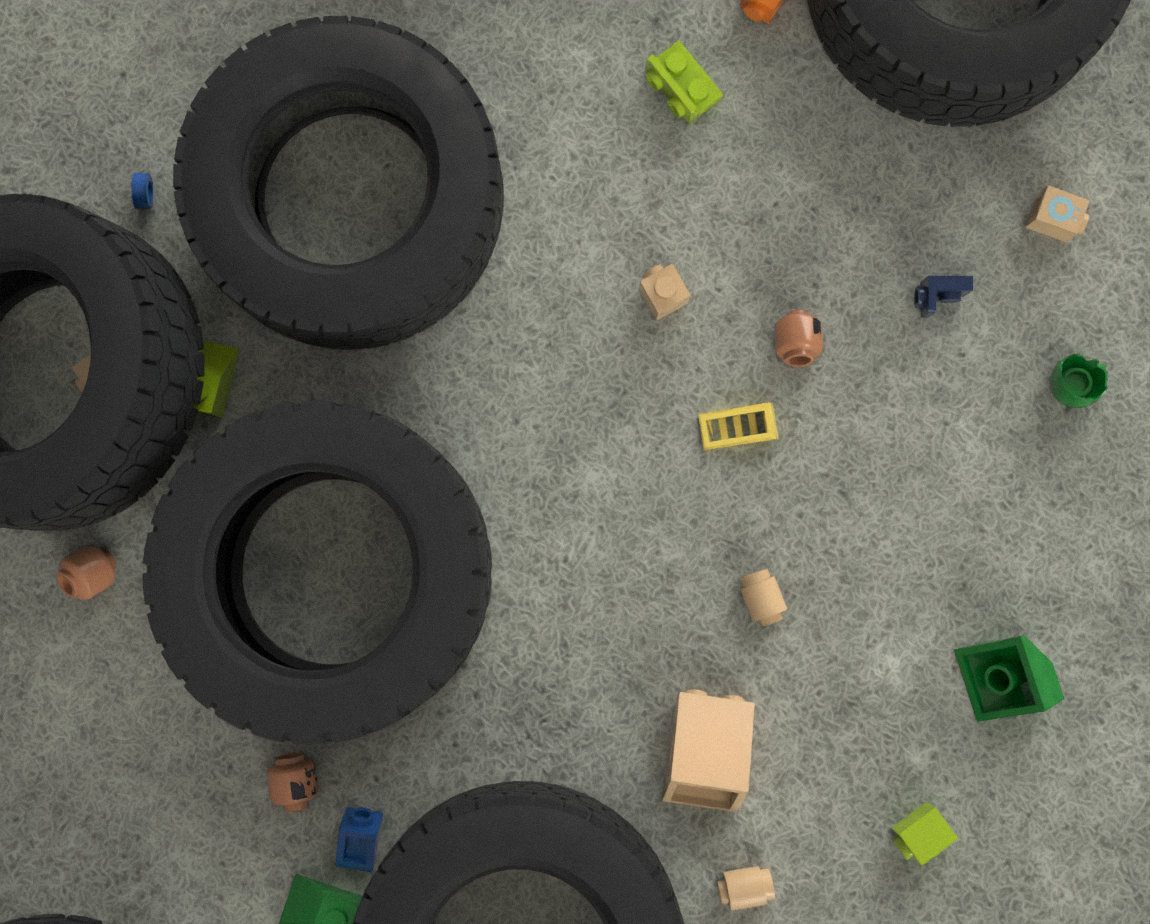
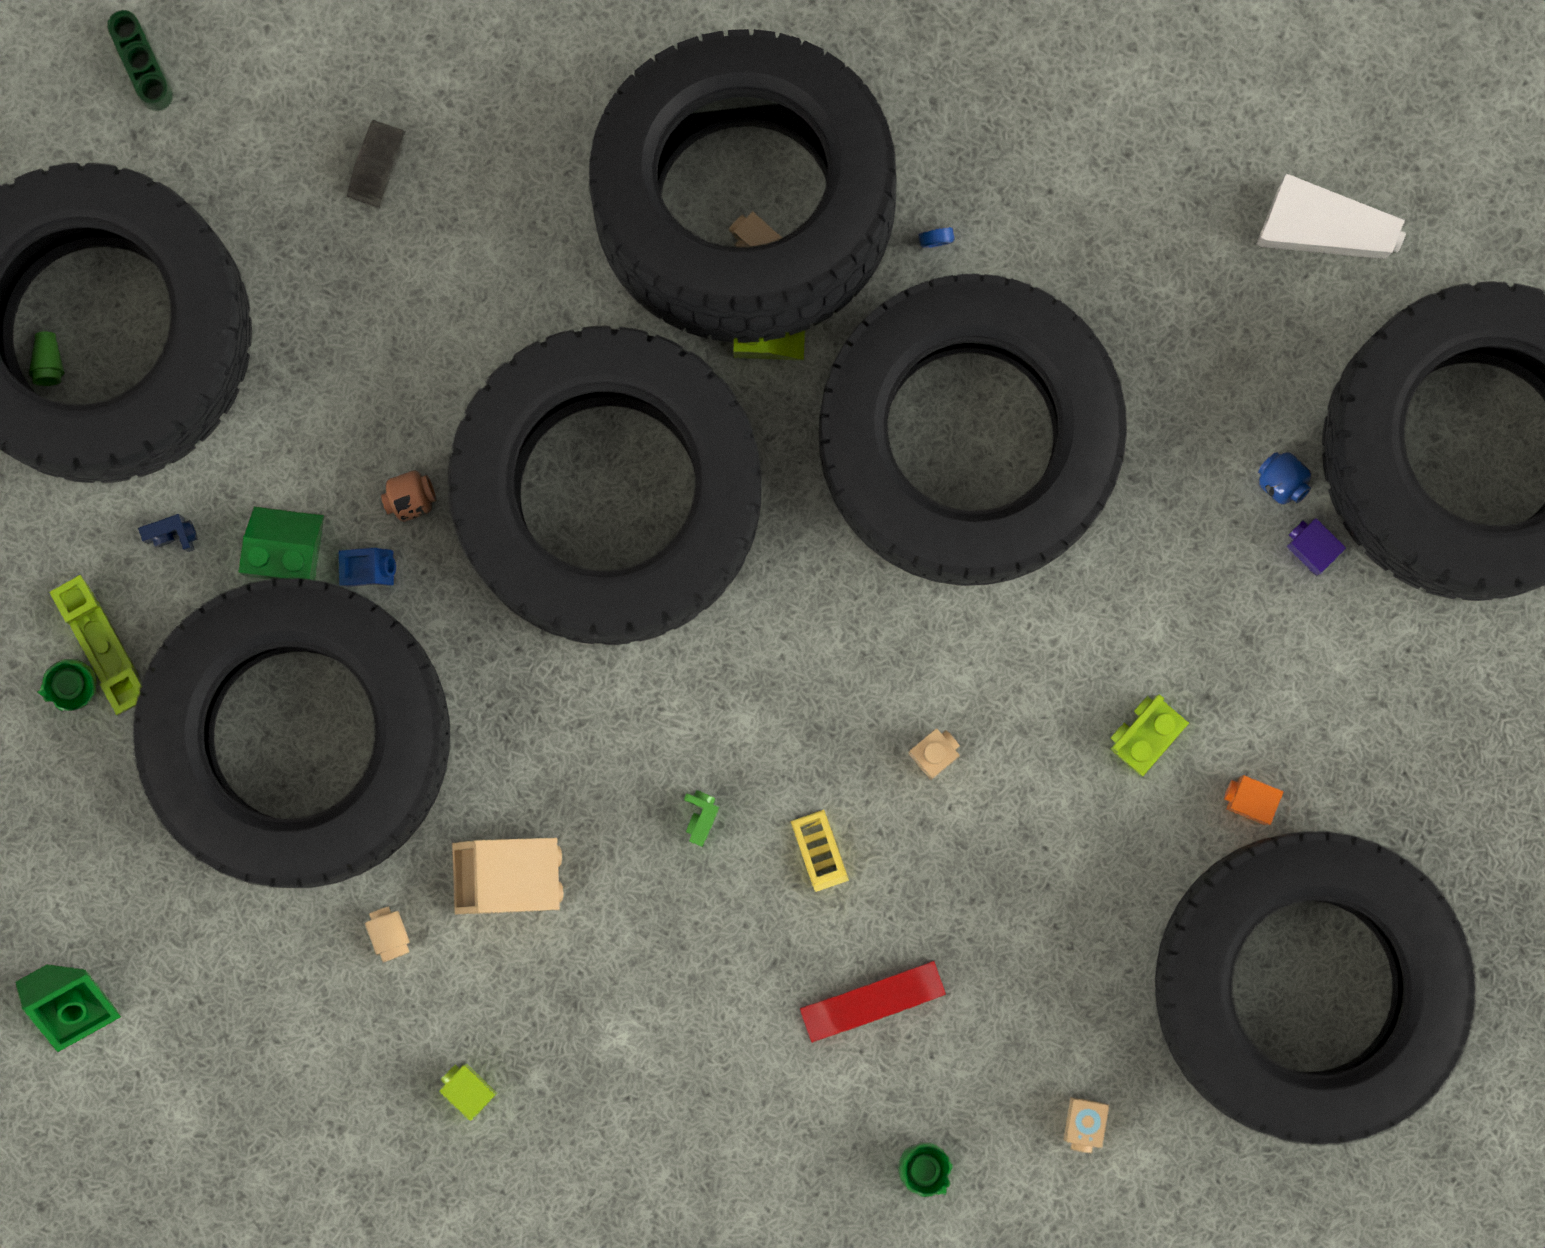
camera: 75 degrees right, 0 degrees up
nougat head [56,545,117,600] -> none
tan brick [740,568,788,626] -> none
nougat head [774,310,823,367] -> none
dark blue bracket [914,276,973,318] -> none
green slope [954,635,1064,722] -> none
none -> bright green bracket [683,790,719,847]
none -> red slope [800,961,946,1043]

